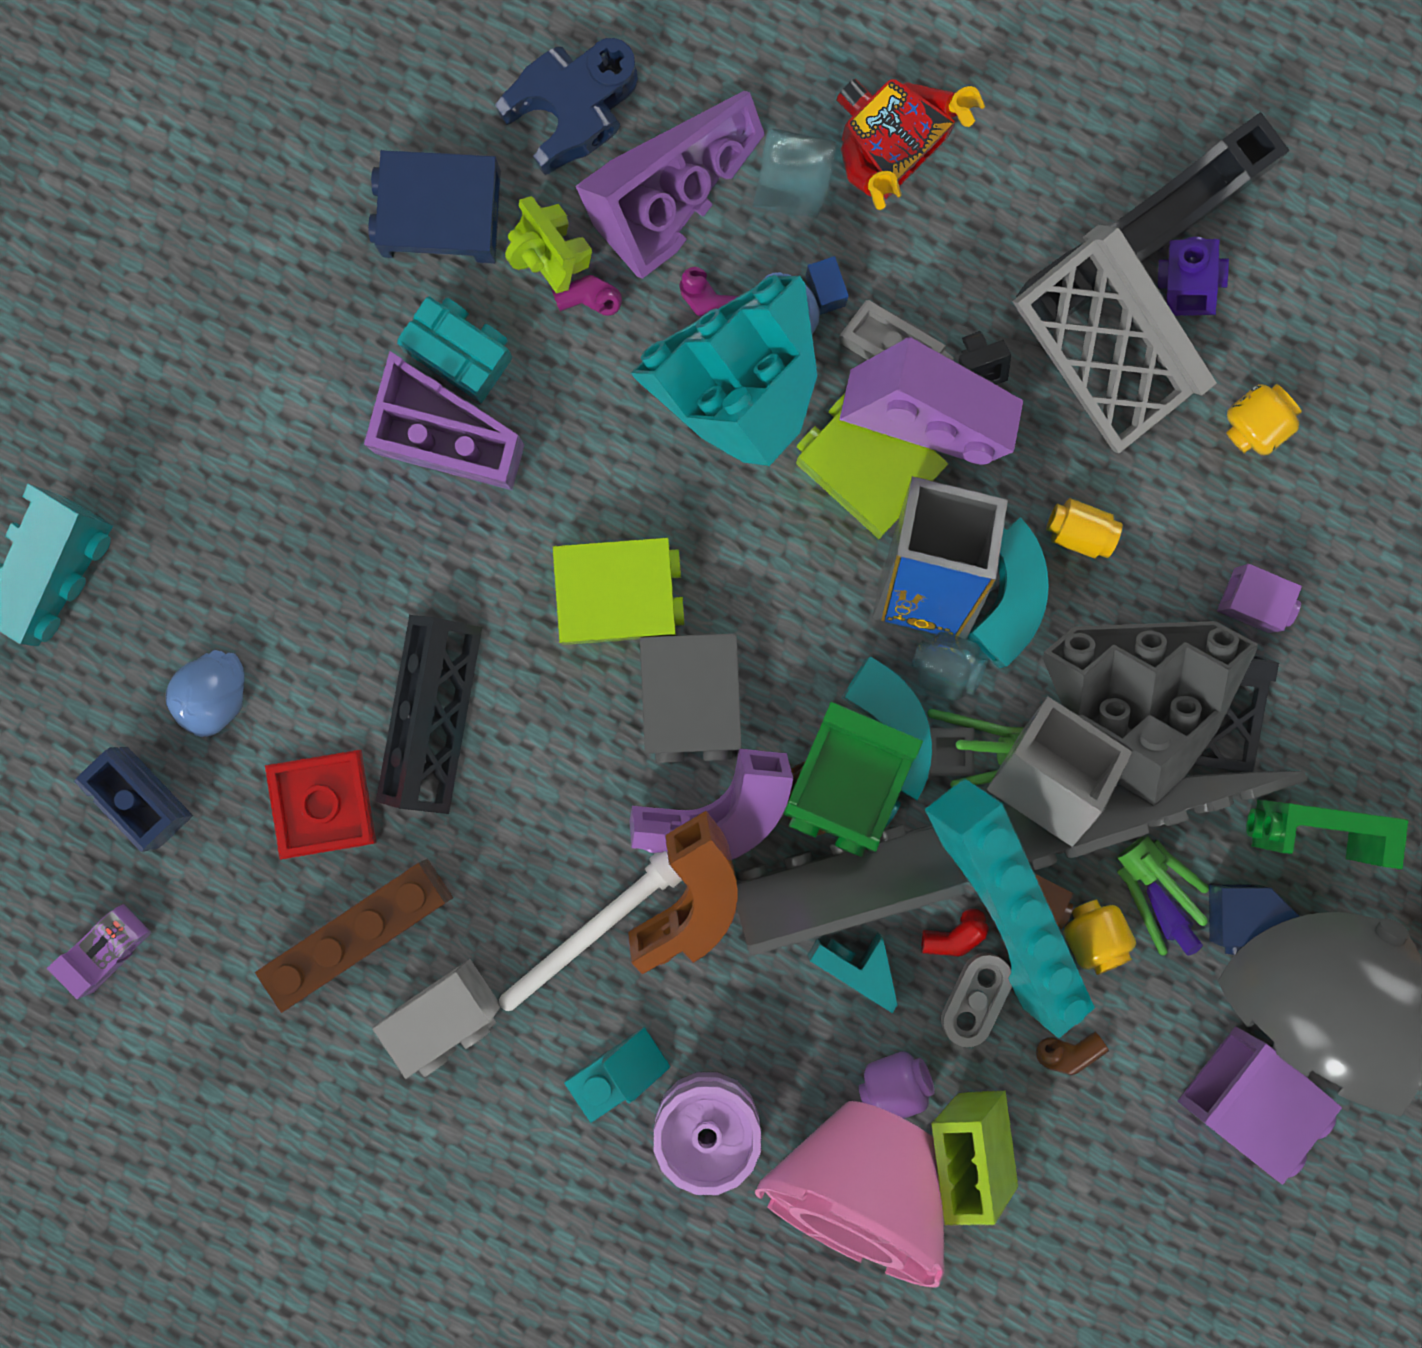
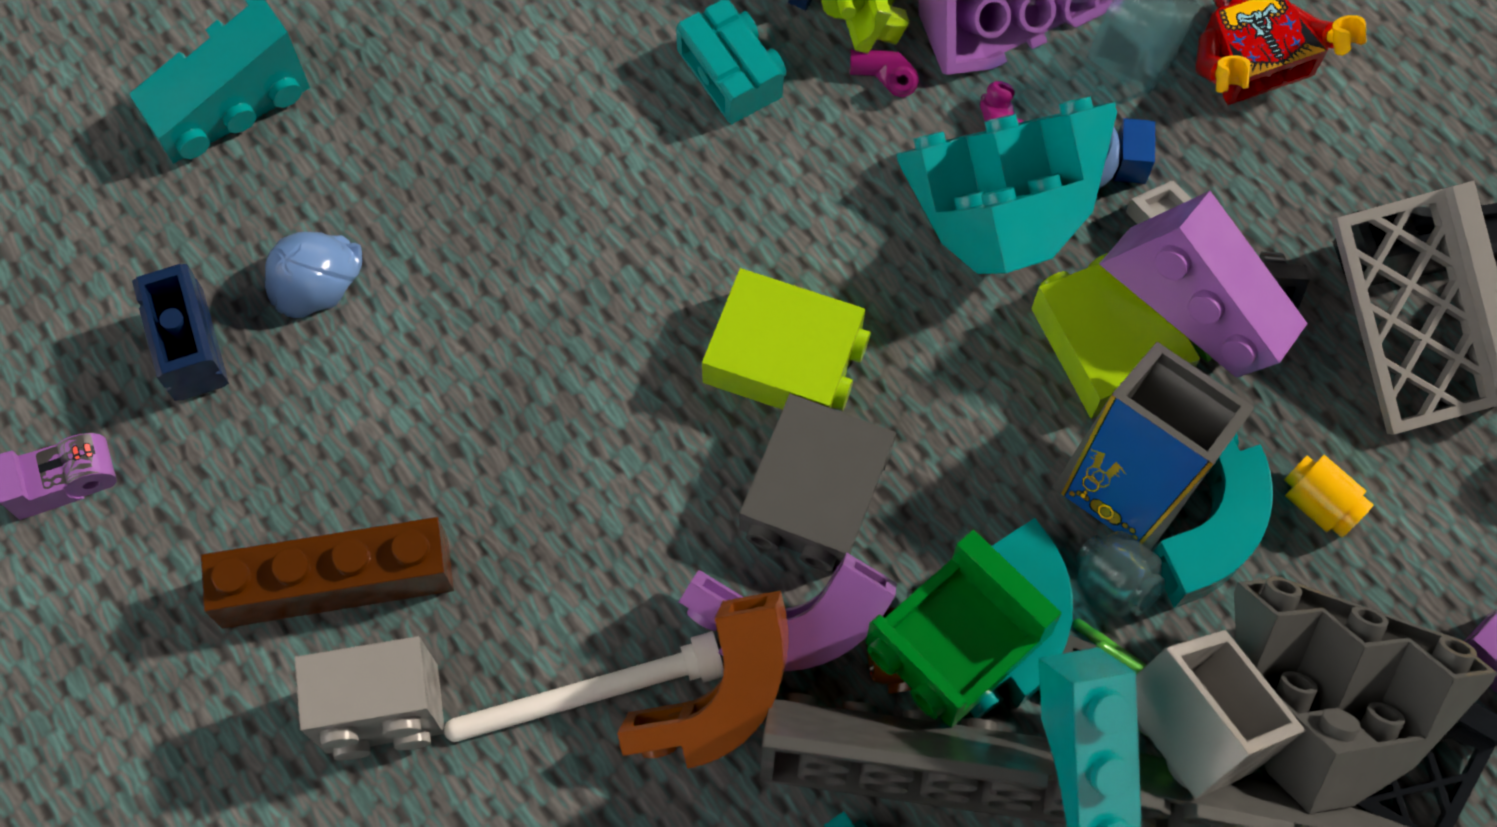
camera: 25 degrees right, 20 degrees down
red tile [265,750,376,860] -> none
medium lavender wedge [364,351,525,490] -> none
black fence [376,615,482,814] -> none

